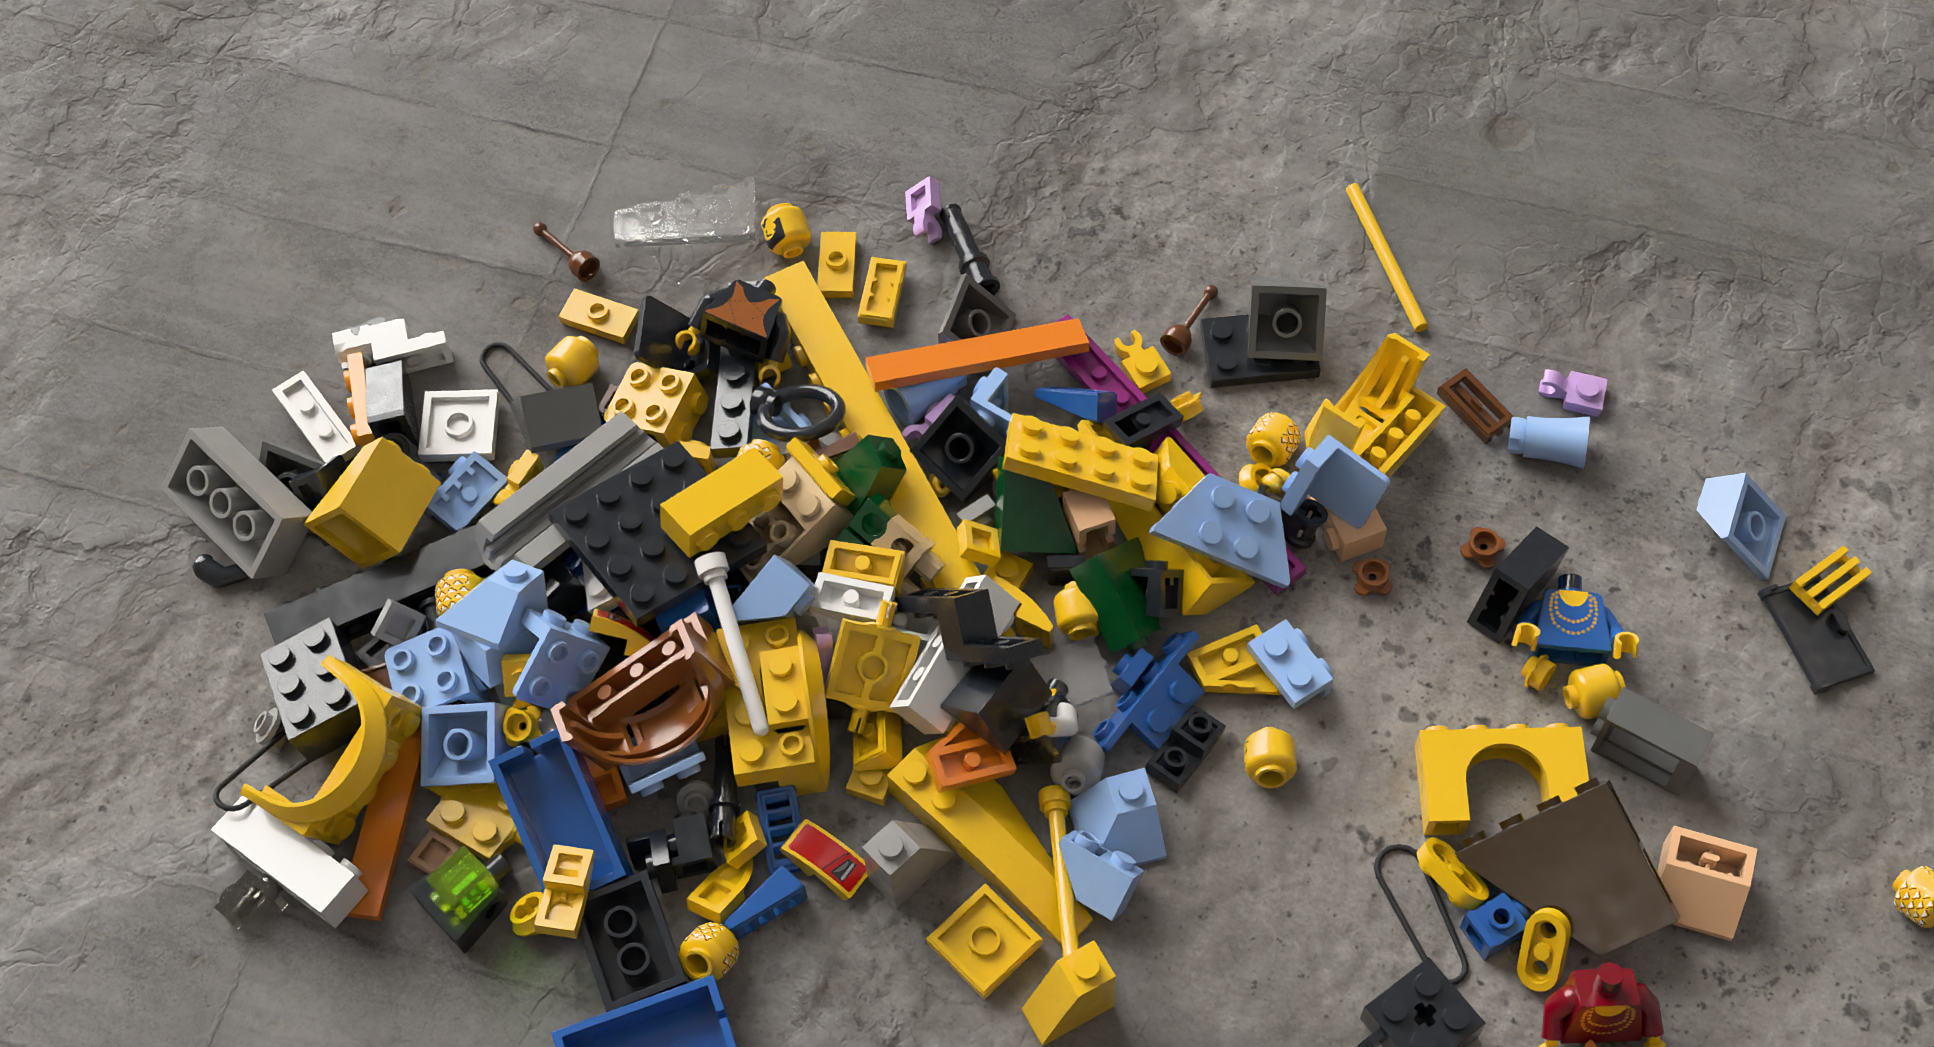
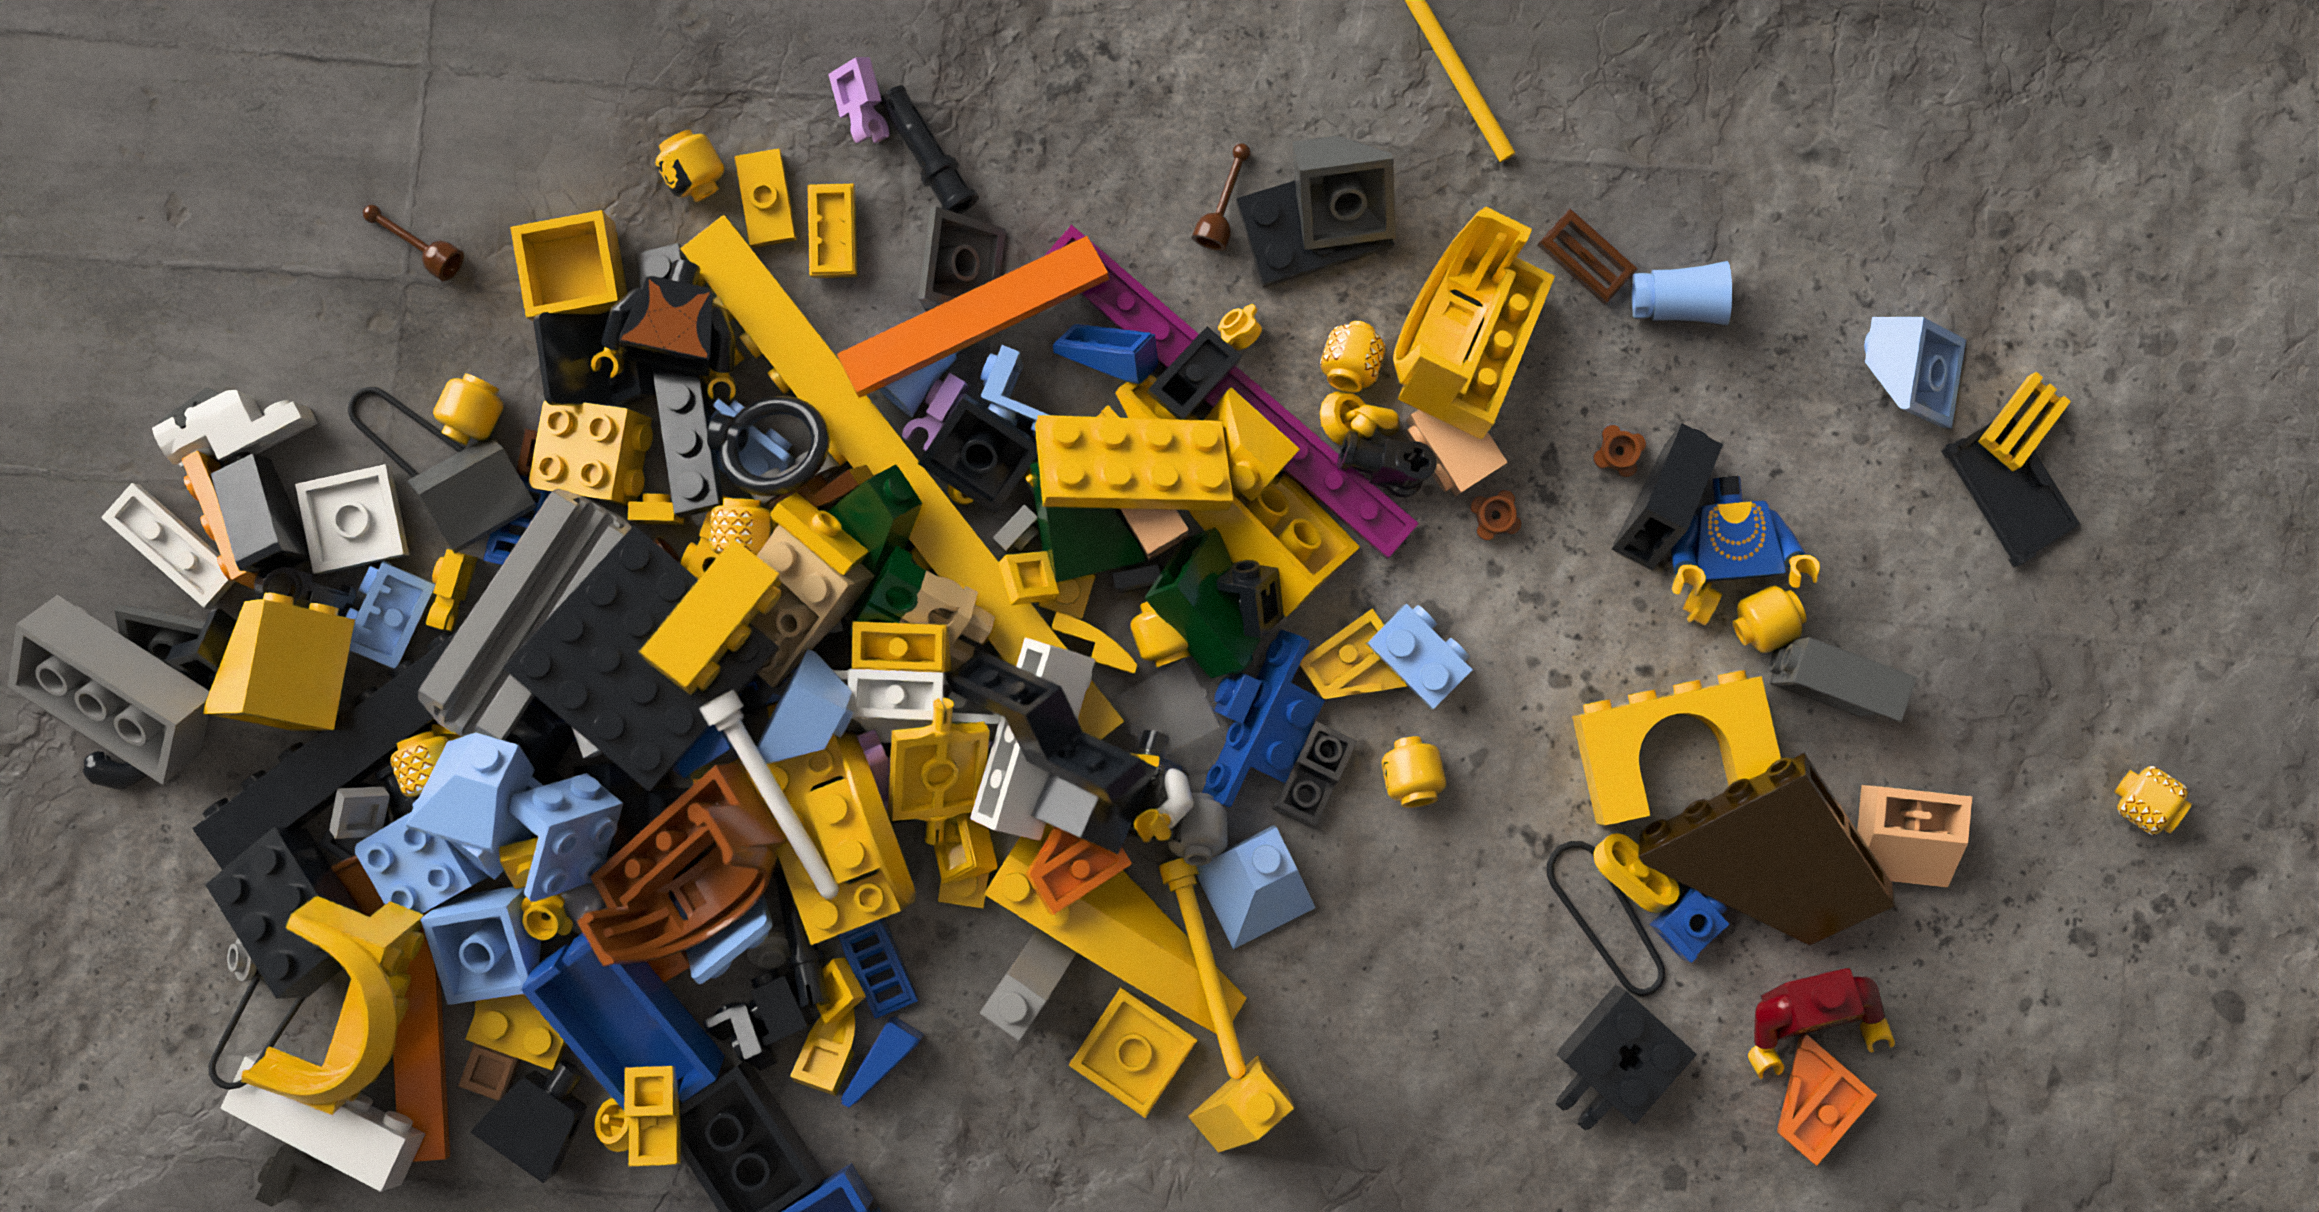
camera: 15 degrees left, 25 degrees up
clear neon green brick [426,845,499,920] -> none
yellow plate [558,288,639,344] -> none
yellow slope [589,608,656,656] -> none
clear wing [614,175,757,248] -> none
yellow head [678,922,740,981] -> none
slope [779,819,868,901] -> none
light blue slope [1059,830,1144,921] -> none
yellow plate [1114,330,1171,394] -> none
light blue wing [1149,473,1290,588] -> none
light blue bracket [1280,435,1390,529] -> none
yellow plate [1517,908,1571,992] -> none
lavender plate [1538,370,1608,417] -> none
none -> yellow piece [510,210,627,322]

